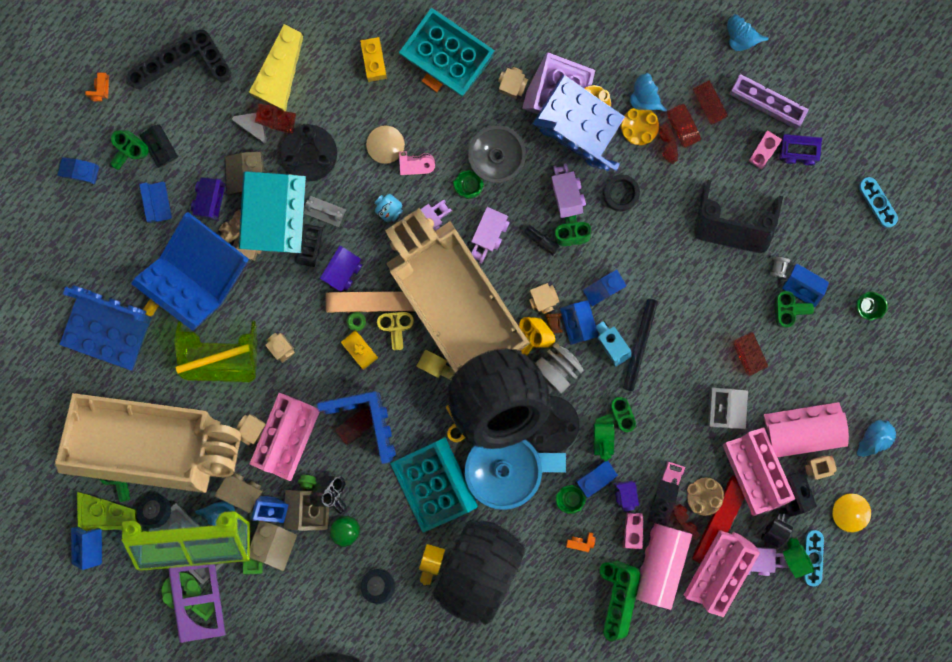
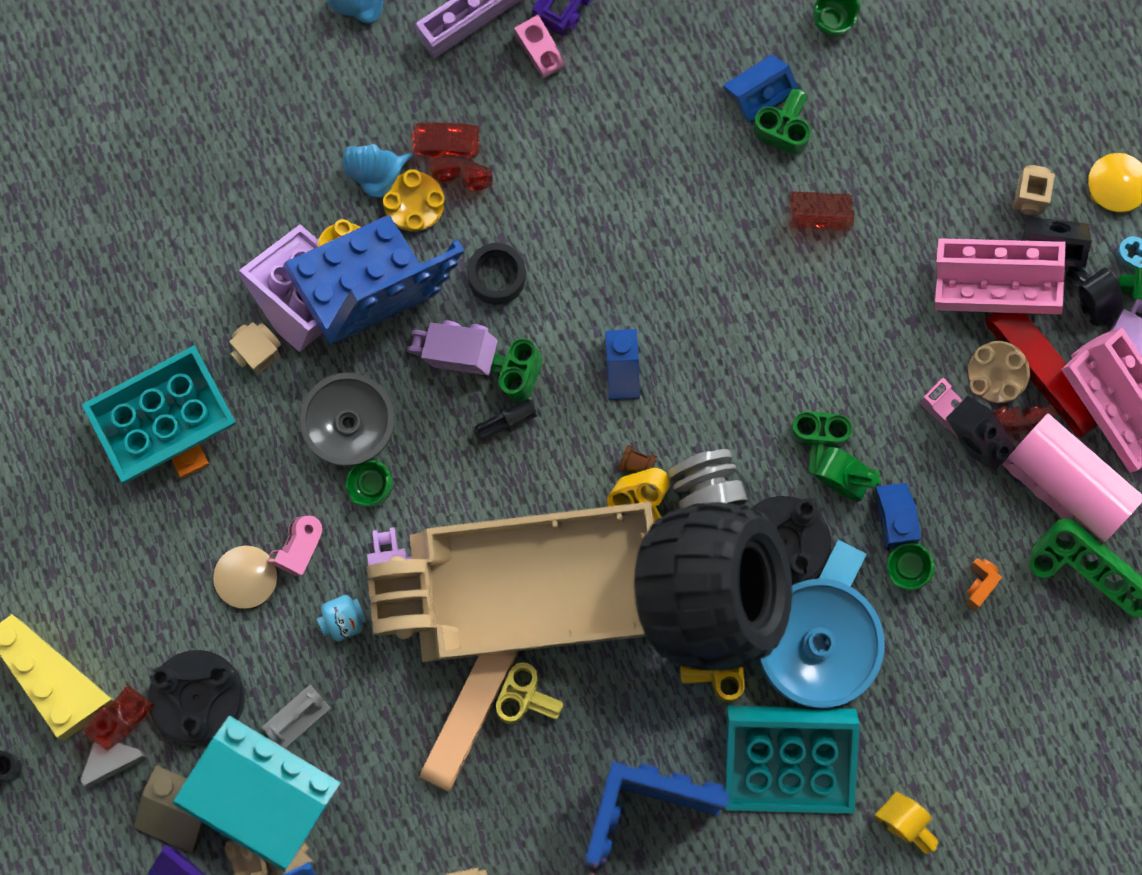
camera: 65 degrees left, 10 degrees down
black slope [296,224,323,267] -> none
dark purple slope [320,246,363,292] -> none
slope [335,405,374,446] -> none
yellow beam [341,330,378,370] -> none
bright green plate [347,312,366,331] -> none
yellow brick [360,37,387,82] -> none
light yellow beam [417,350,455,380] -> none
black tyre [433,519,525,625] -> none
lavender brick [471,207,510,264] -> none
tan brick [529,283,559,314] -> none
blue panel [560,300,599,345] -> none
medium azure torso [595,321,631,367] -> none
dark purple window [613,481,639,511] -> none
black axle [623,299,658,391] -> none
bright pink leg [623,512,643,549] -> none
clear red slope [693,80,728,125] -> none
black windscreen [694,180,784,253] -> none
light grey slope [707,388,748,429] -> none
bright pink brick [764,402,849,458] -> none
light grey bush [770,256,790,279] -> none
dark azure hair [857,420,896,457] -> none

